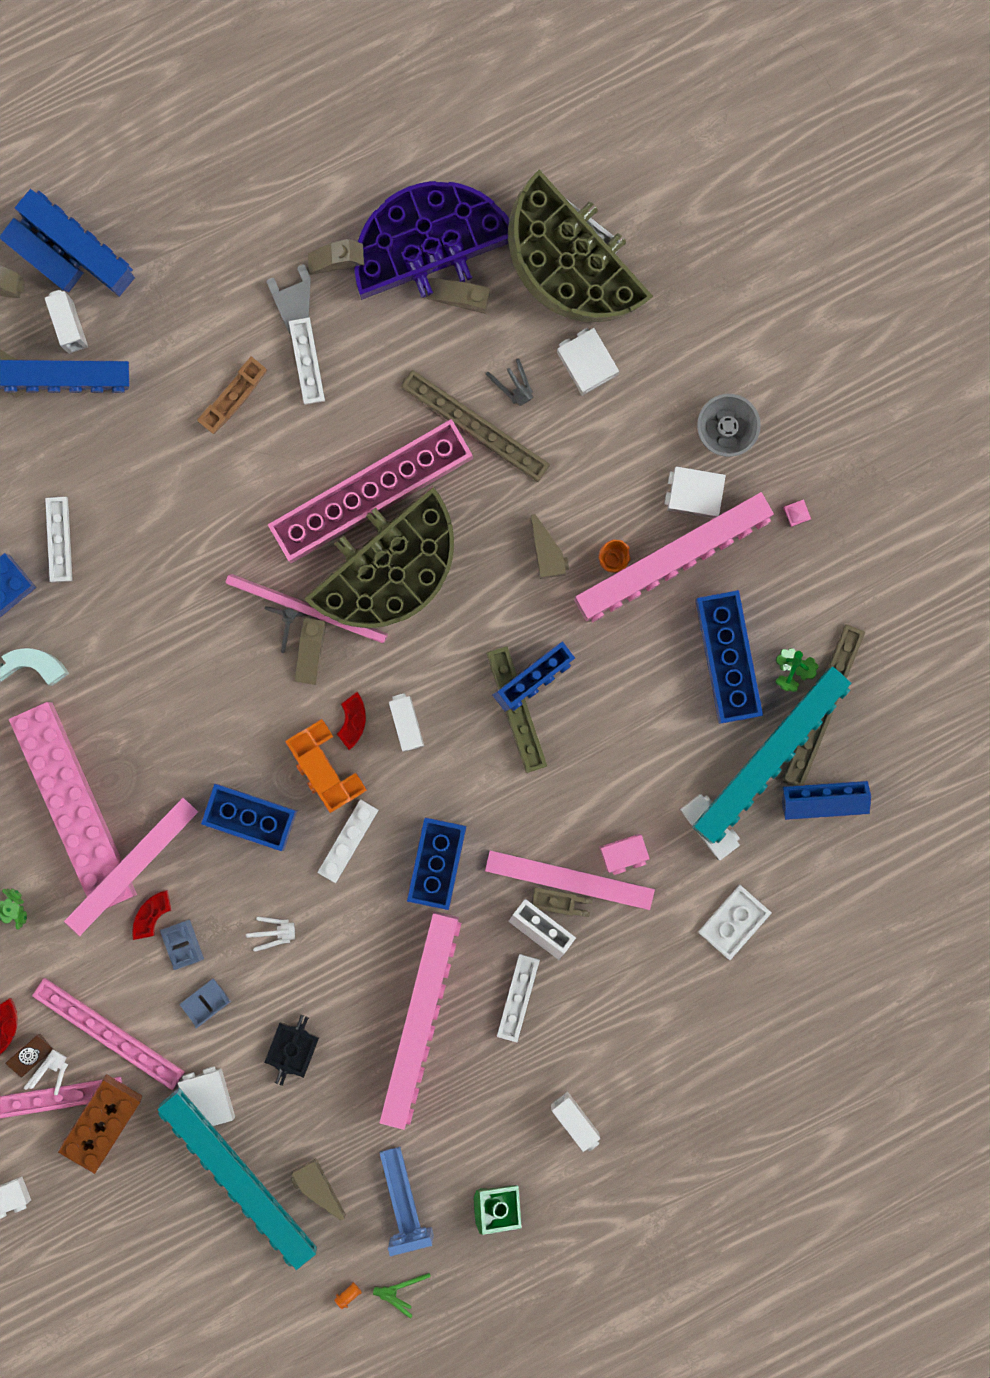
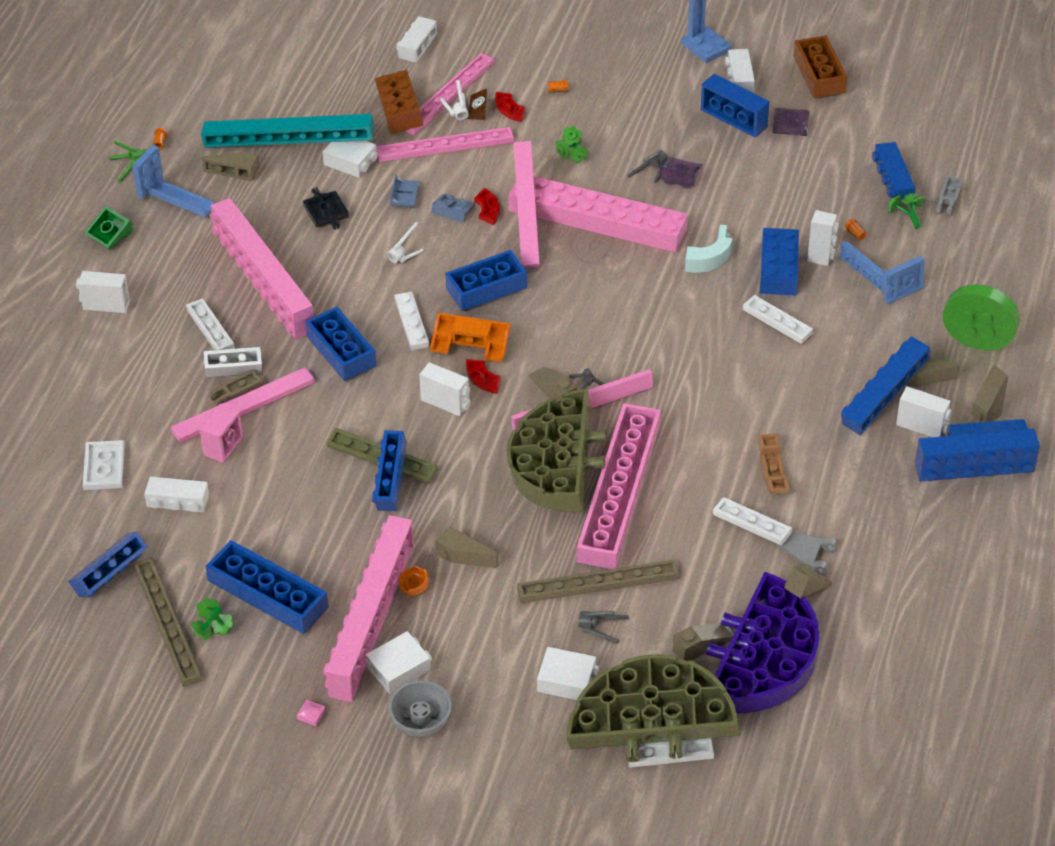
camera: 130 degrees right, 40 degrees down
teal brick [692,666,852,844] -> none

